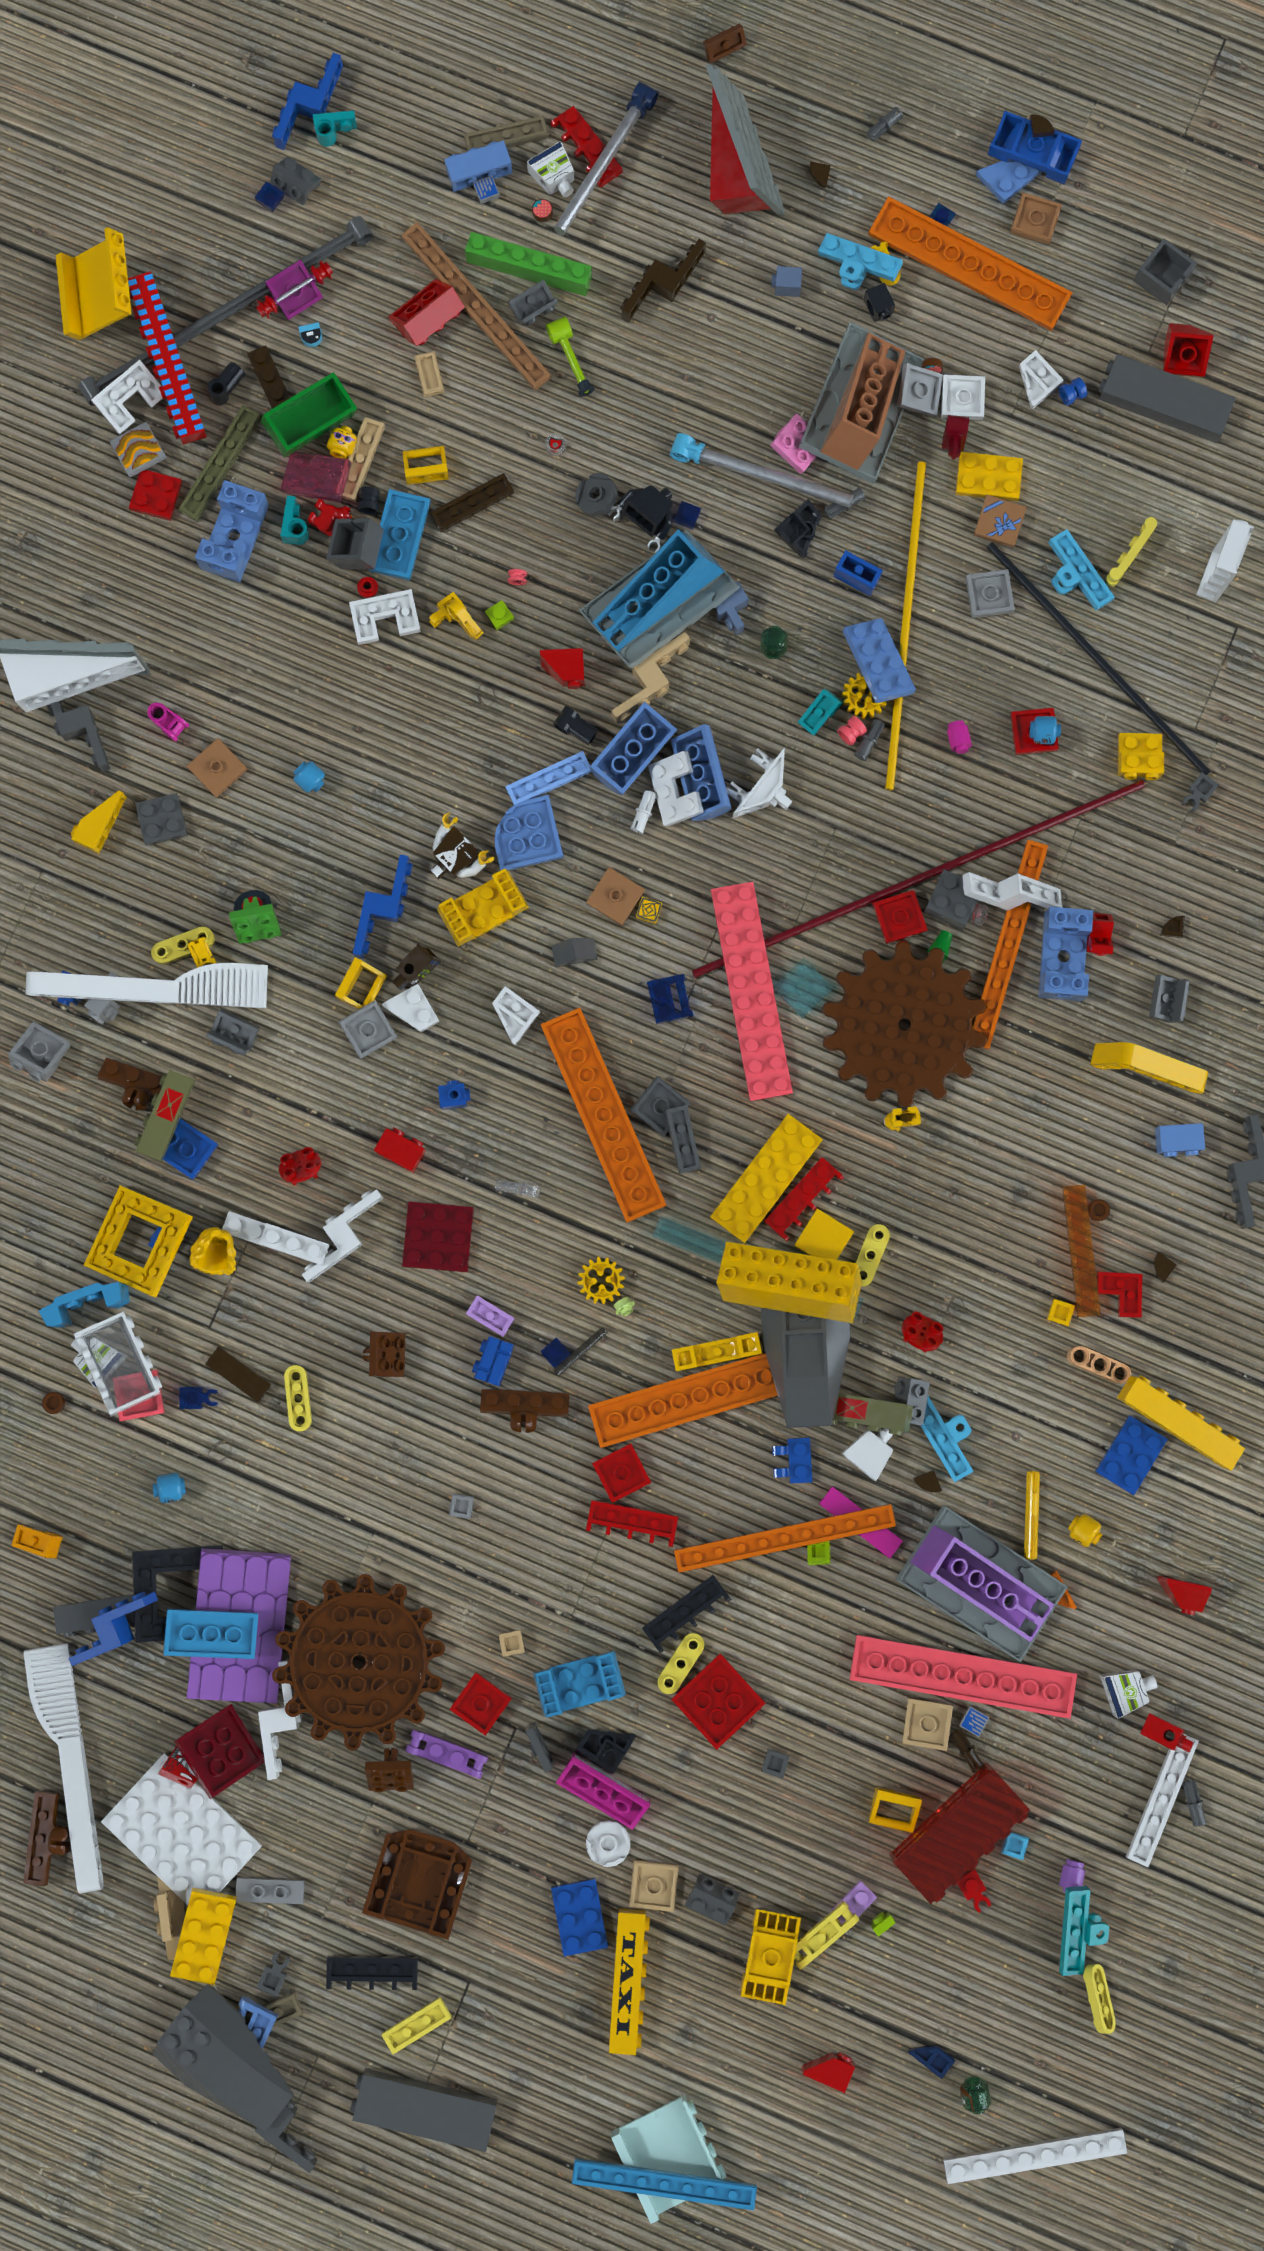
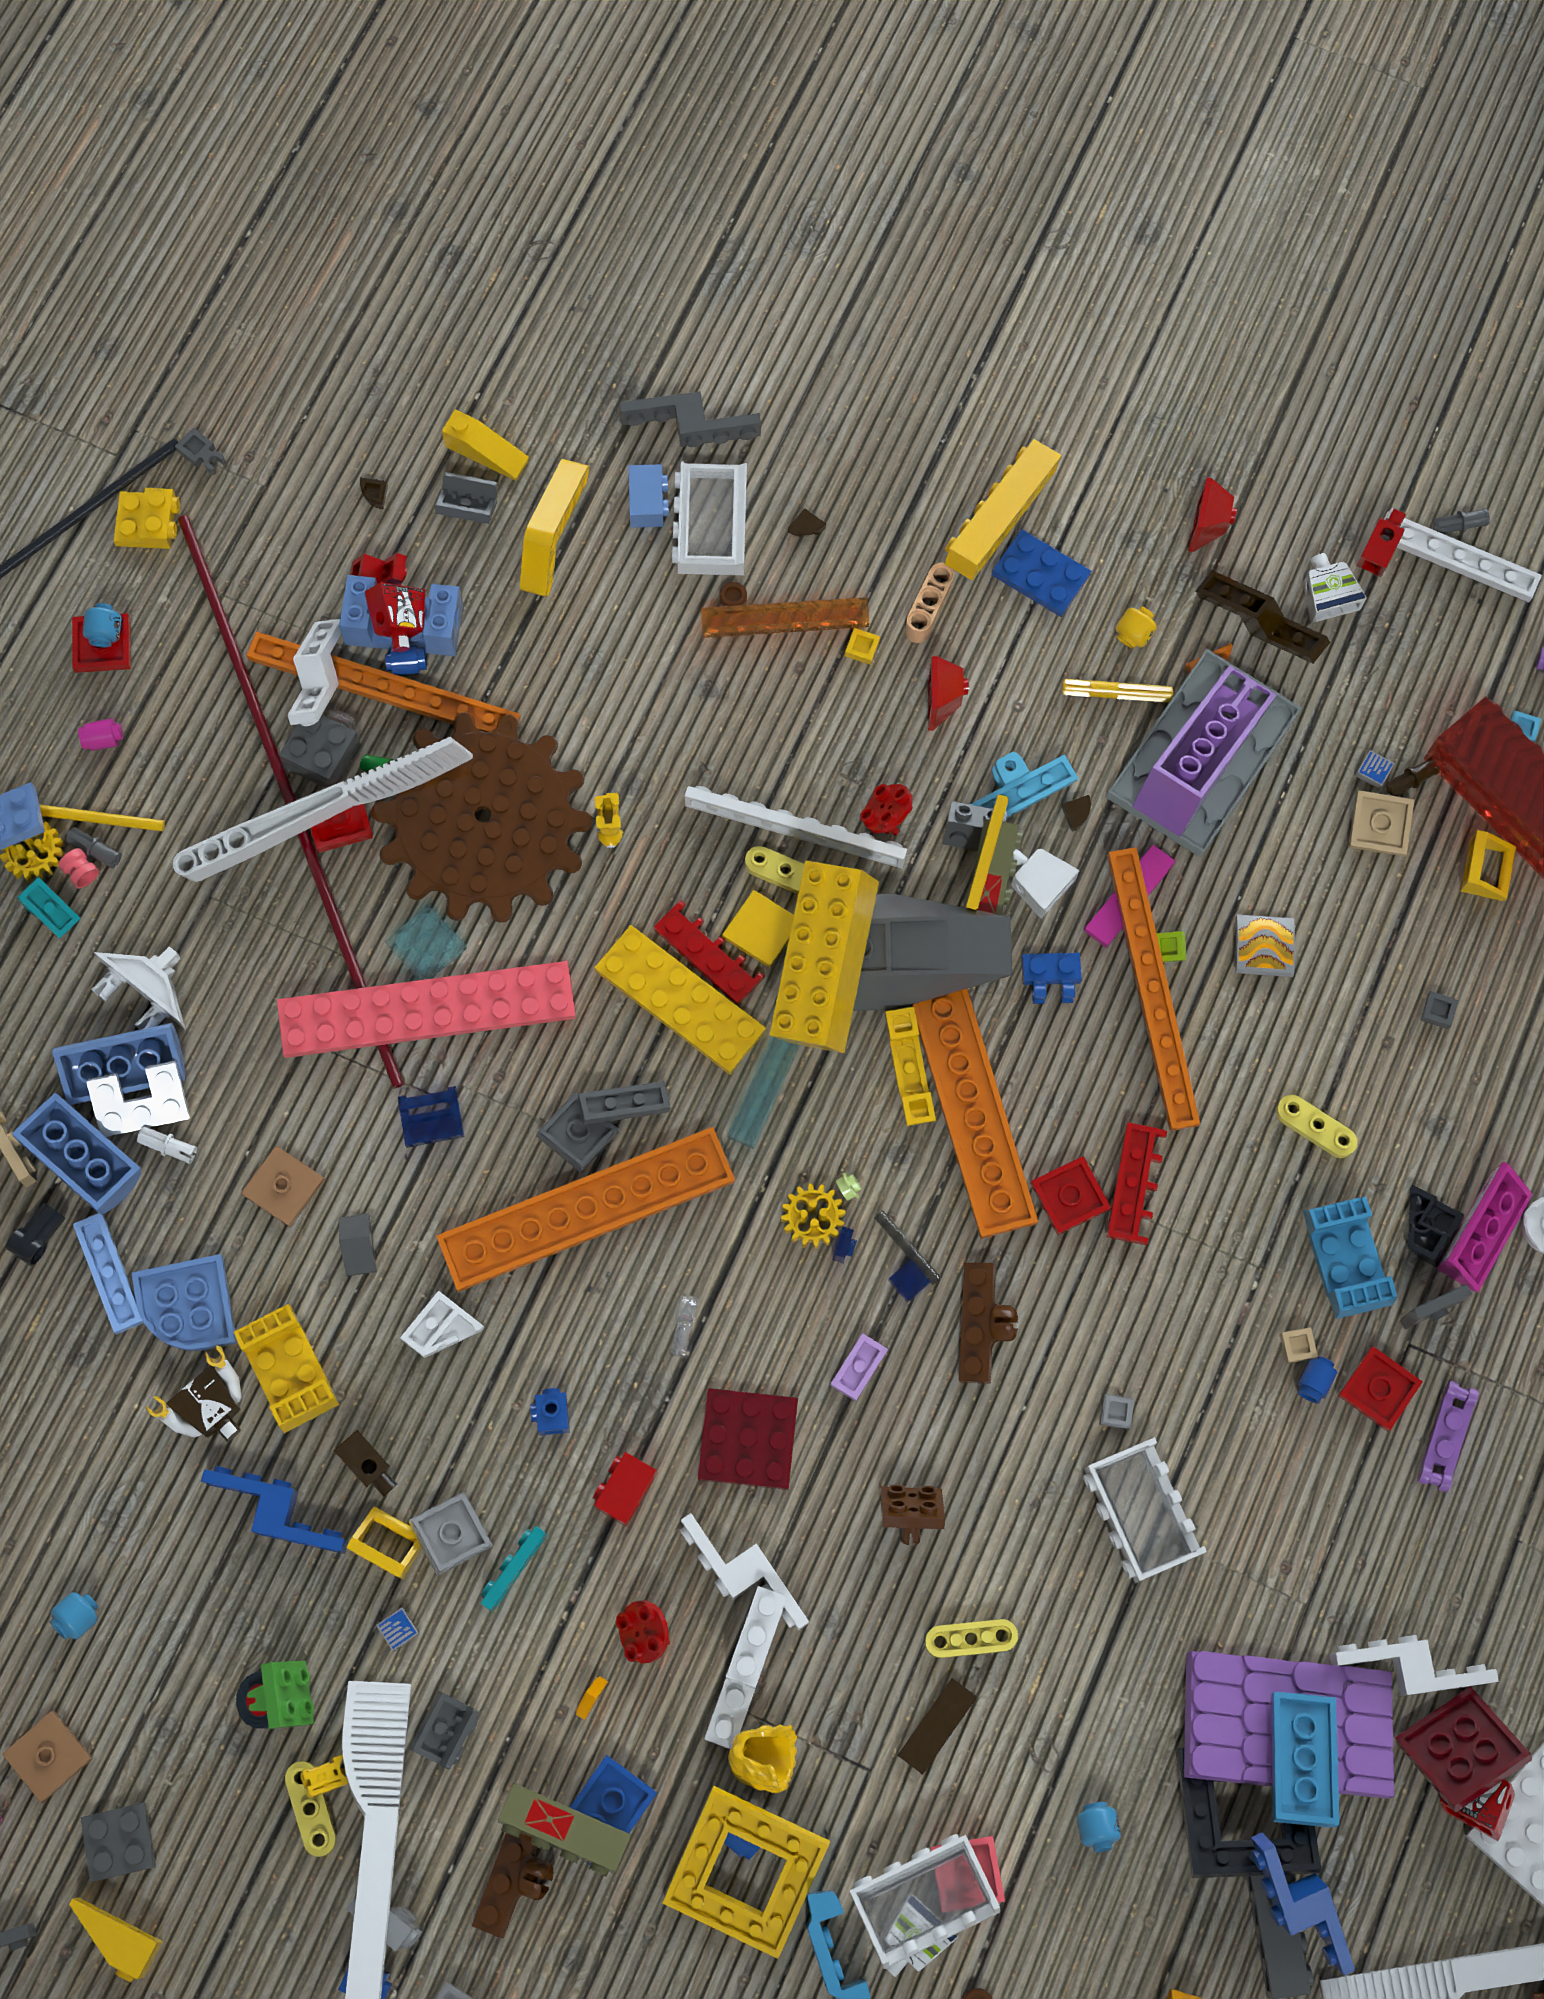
camera: 90 degrees left, 10 degrees down
clear blue plate [179,1387,218,1409] -> none
reddish brown plate [272,1574,445,1751] -> none
reddish brown plate [365,1748,414,1793] -> none
white wing [382,984,440,1032] -> none
blue brick [472,1336,515,1387] -> none
tile [636,897,662,924] -> none
black hinge [642,1574,732,1654] -> none
red plate [671,1653,766,1750] -> none
coral plate [849,1635,1077,1719] -> none
red plate [1097,1272,1143,1318] -> none
none -> white piece [173,737,473,882]
none -> red torso [365,582,425,652]
none -> tile [376,1607,420,1652]
none -> blue brick [385,645,427,676]
none -> yellow slope [442,409,529,481]
none -> teal plate [480,1526,548,1613]
none -> light orange tile [576,1676,608,1720]
none -> window [672,461,747,575]
none -> white plate [685,786,907,869]
none -> clear blue plate [832,1226,857,1264]
none -> red slope [928,656,969,731]
none -> yellow tile [965,794,1009,910]
none -> clear window [1083,1437,1207,1583]
none -> dark brown bracket [1196,570,1330,664]
none -> slope [1234,914,1295,977]
none -> blue brick [1297,1356,1338,1404]

